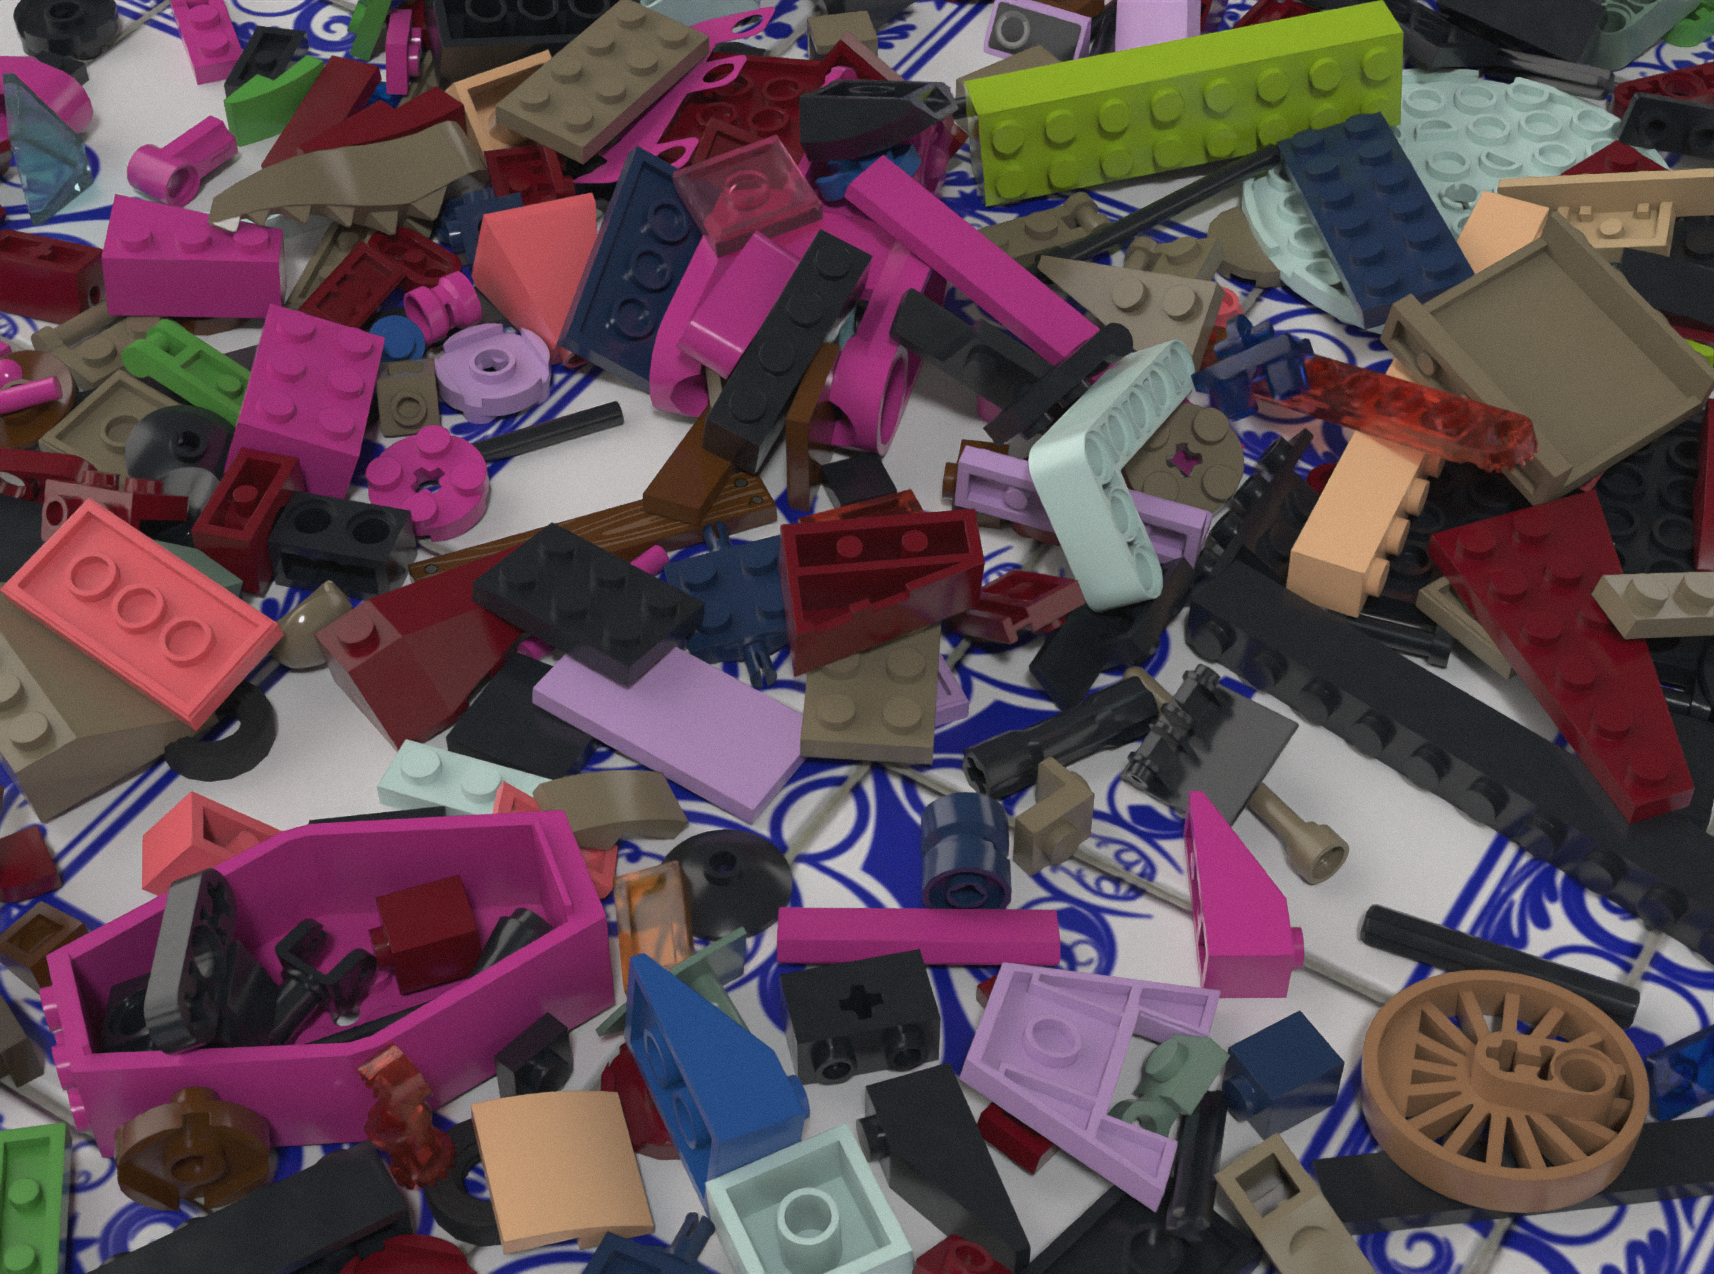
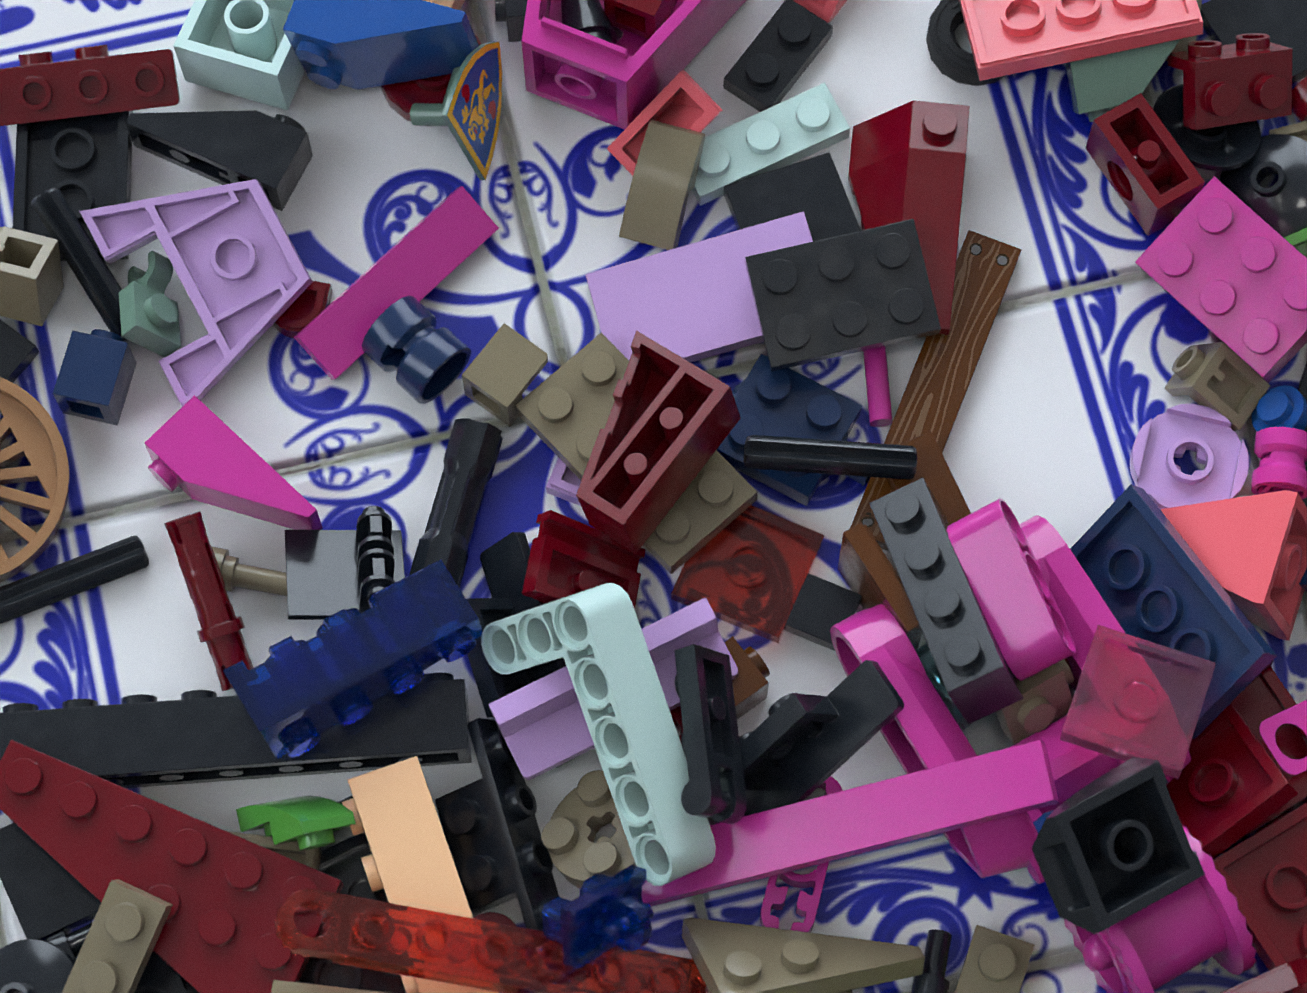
camera: 135 degrees right, 25 degrees up
black brick [267,491,418,601] -> none
dark tan hair [268,580,353,669] -> none
dark pink plate [366,425,490,542] -> none
black bar [471,401,624,464] -> none
clear orange tile [613,860,695,996] -> none
black dish [656,829,793,942] -> none
black brick [779,949,941,1085] -> none
dark tan bracket [1013,756,1095,877] -> none
none -> dark red pin [164,511,258,691]
none -> clear blue wedge [223,560,483,760]
none -> bright green slope [236,796,356,851]
none -> dark tan panel [462,323,548,427]
none -> black axle [743,435,918,480]

